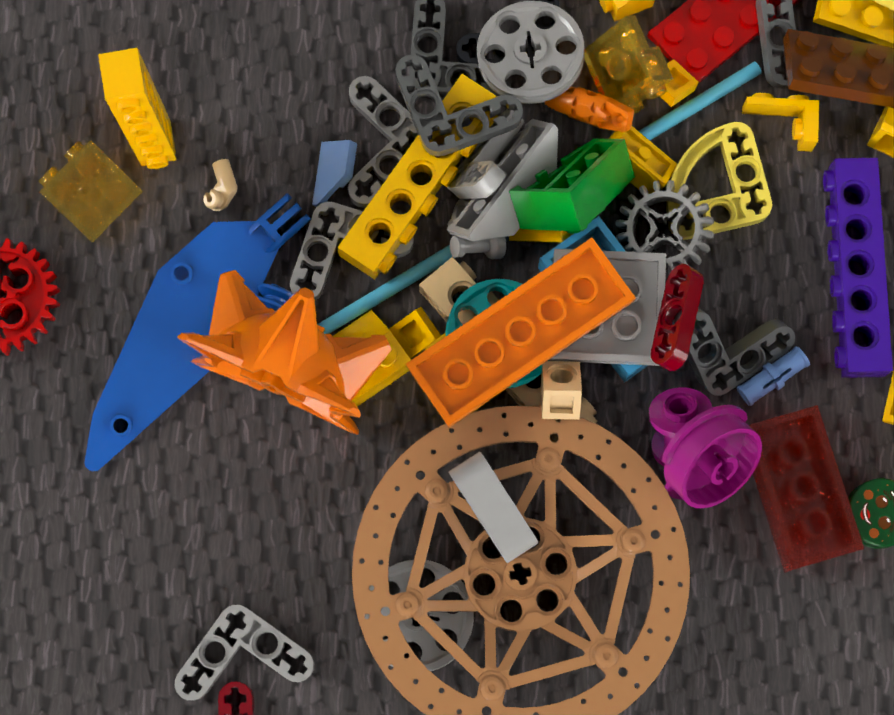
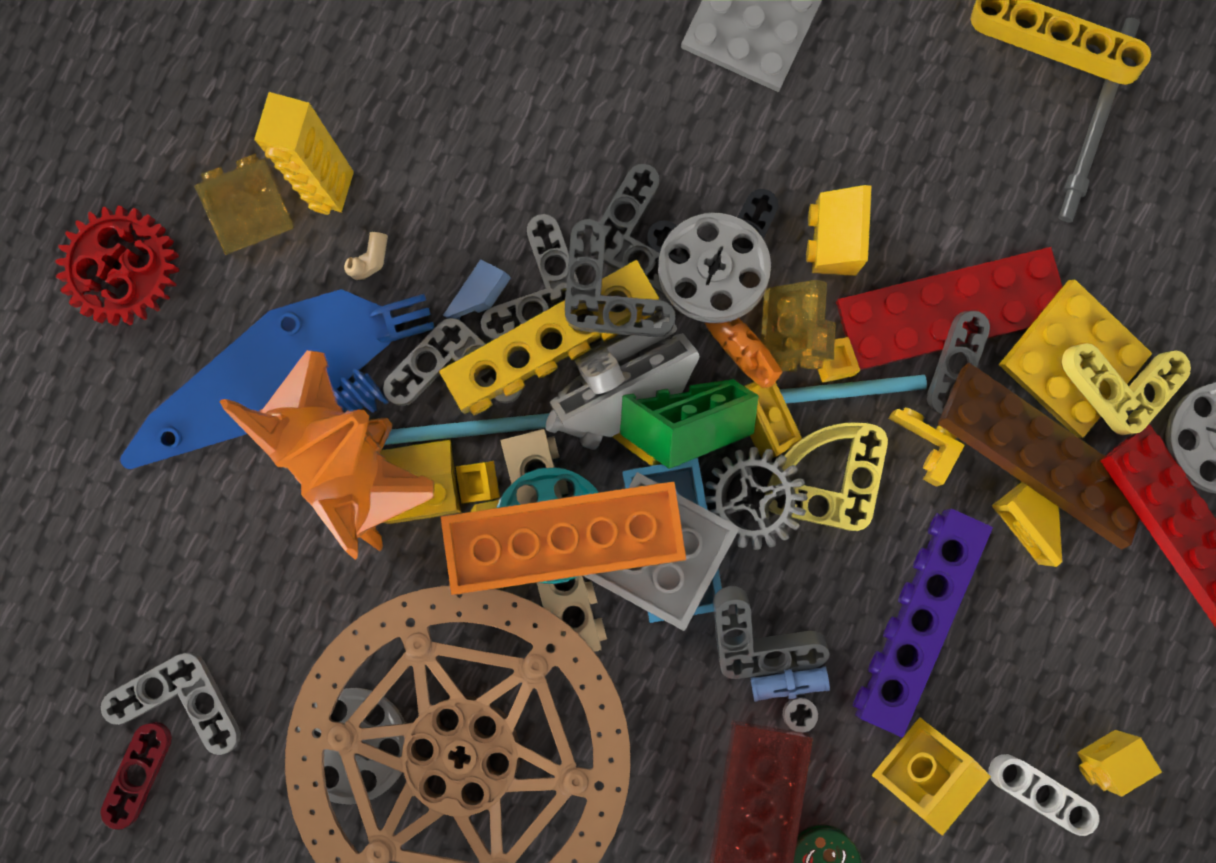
camera: 30 degrees right, 5 degrees up
light grey beam [448,451,539,563] -> none
tan brick [541,361,582,420] -> none
magenta piece [649,387,762,508] -> none
dark red beam [651,264,704,371] -> none
none -> light grey bush [782,697,818,733]

